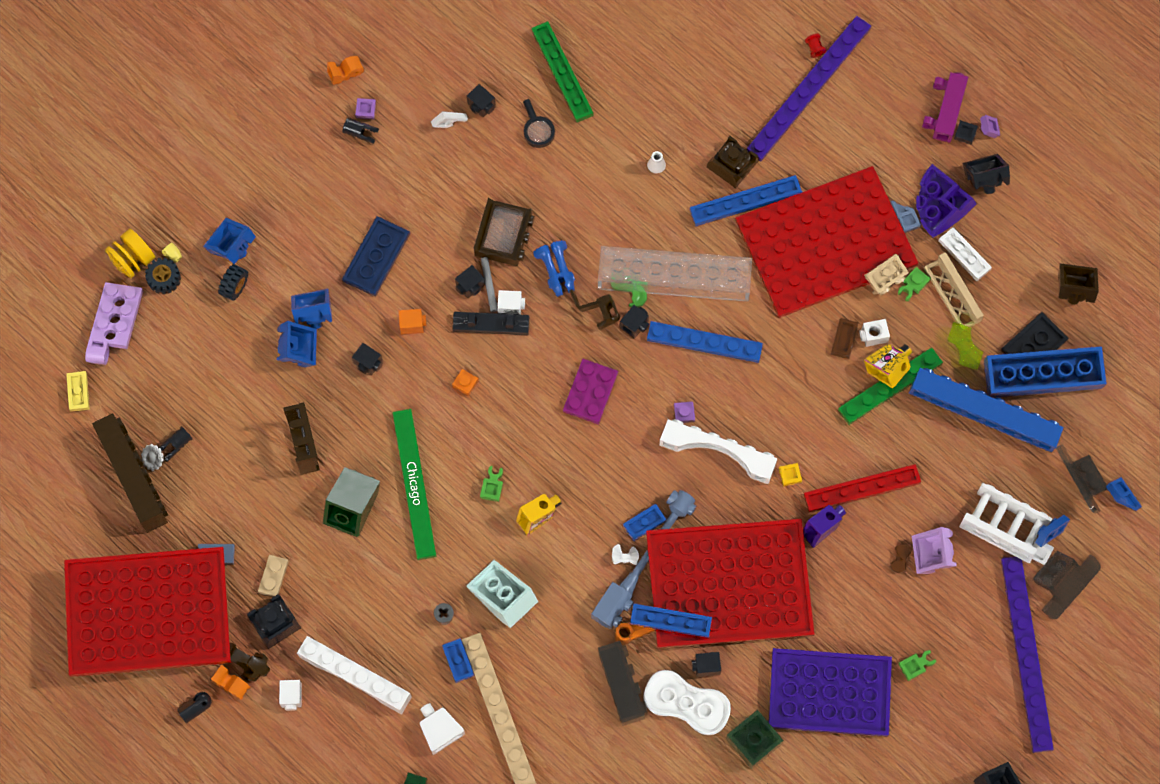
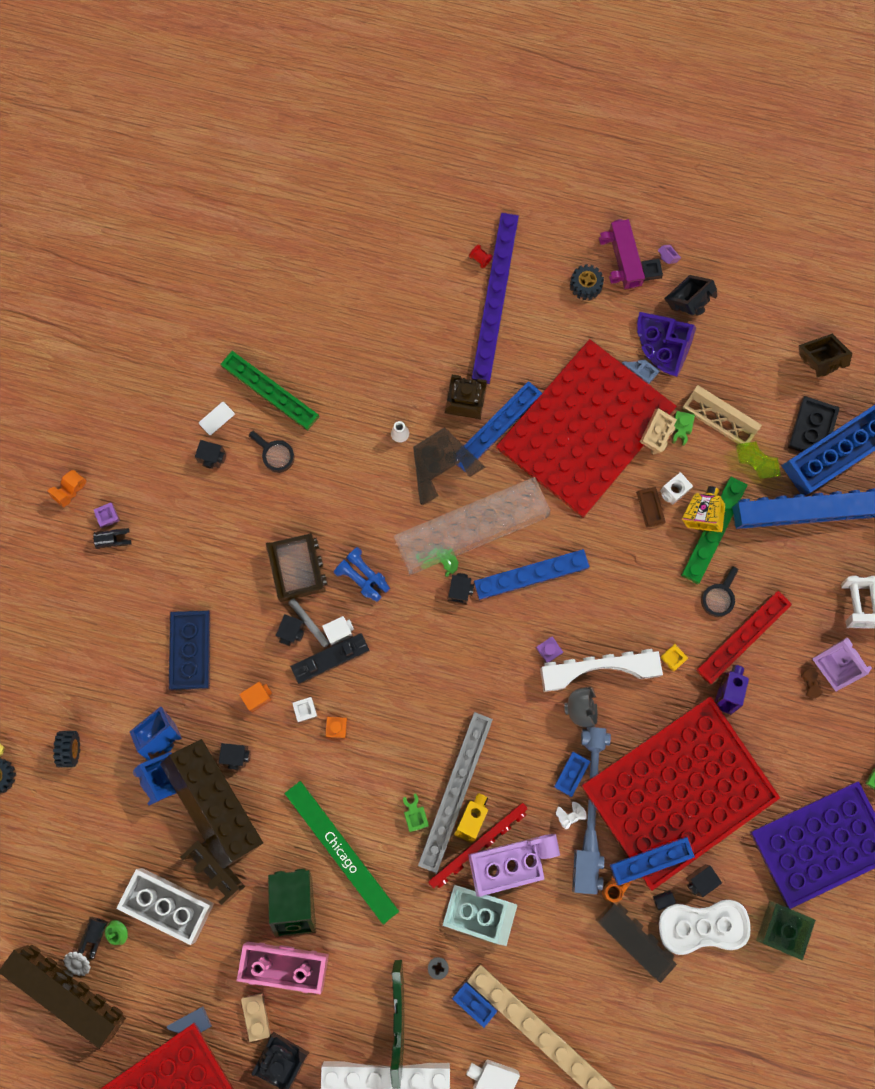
camera: 30 degrees left, 5 degrees up
blue brick [203,218,256,265] -> none
white tile [431,112,468,128] -> none
magenta plate [563,359,618,424] -> none
dark brown piece [570,289,620,329] -> none
white plate [938,228,992,281] -> none
none -> bright green hat [105,920,128,945]
none -> white brick [116,868,214,945]
none -> dark brown brick [160,739,263,869]
none -> white sticker [199,402,235,435]
none -> bright pink piece [237,942,329,994]
none -> white plate [292,697,317,722]
none -> dark green tile [390,960,405,1089]
none -> clear smoke wing [413,428,486,505]
none -> light grey plate [418,712,493,873]
none -> red plate [428,802,528,888]
none -> lavender hinge [468,834,560,897]
none -> dark grey cylinder [564,687,598,727]
none -> black wheel [570,264,604,300]
none -> black hinge [653,890,676,910]
none -> piece [701,566,739,617]

